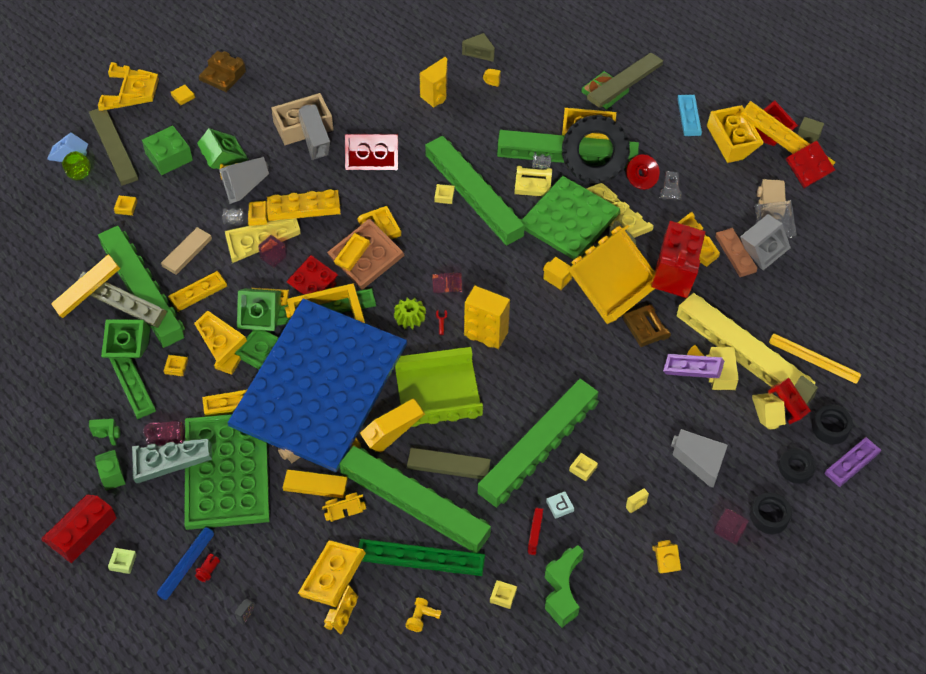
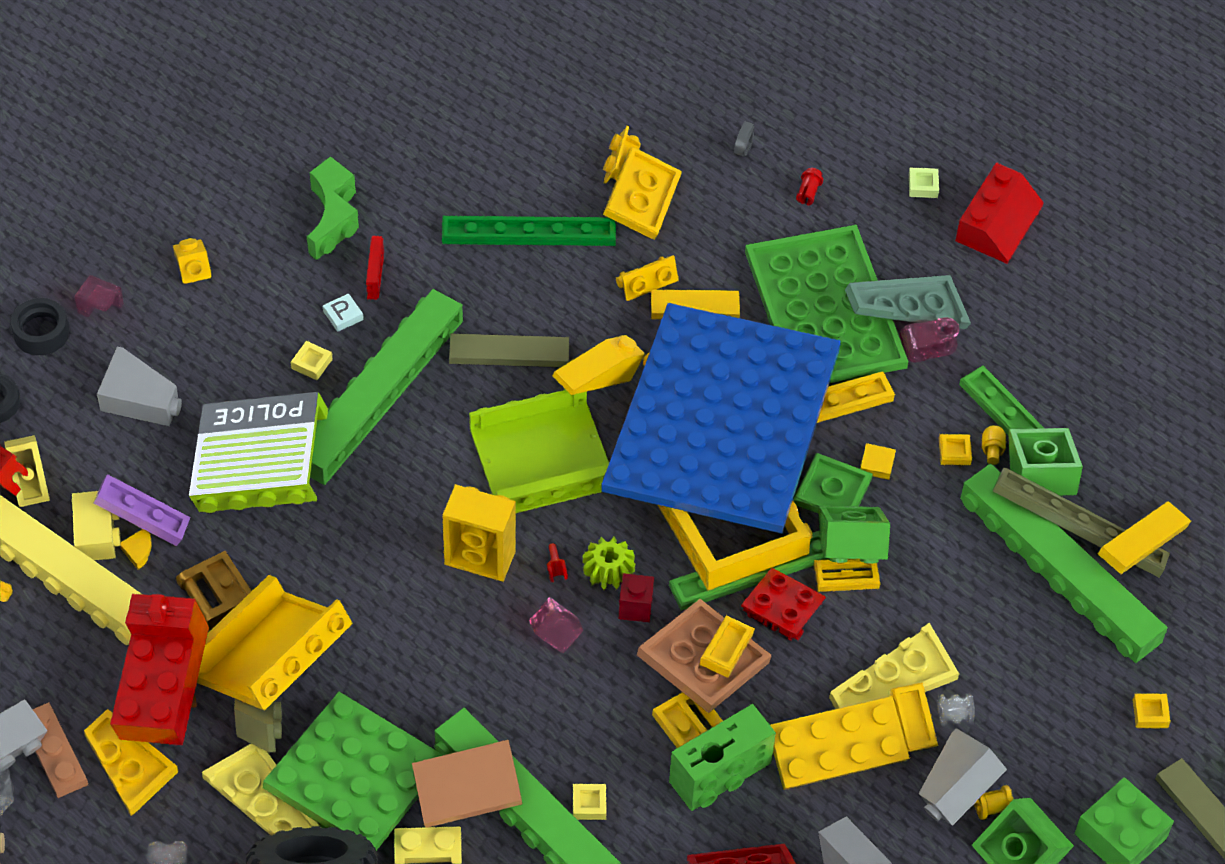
camera: 170 degrees right, 0 degrees up
bright green bracket [89,419,120,446] -> none
bright green slope [95,450,126,491] -> none
blue axle [157,527,214,600] -> none
tan tile [161,227,212,275] -> none
yellow tile [168,271,227,312] -> none
yellow wing [194,311,247,367] -> none
clear pink panel [258,235,286,268] -> none
bright green brick [339,446,491,553] -> none
yellow piece [405,598,441,632] -> none
light yellow plate [490,580,517,609] -> none
yellow brick [543,257,572,290] -> none
light yellow tile [626,488,649,513] -> none
none -> panel [189,392,328,513]
none -> nougat tile [412,740,523,828]
none -> dark red brick [618,573,654,623]
none -> bright green piece [669,704,776,811]
none -> yellow cylinder [982,425,1006,465]

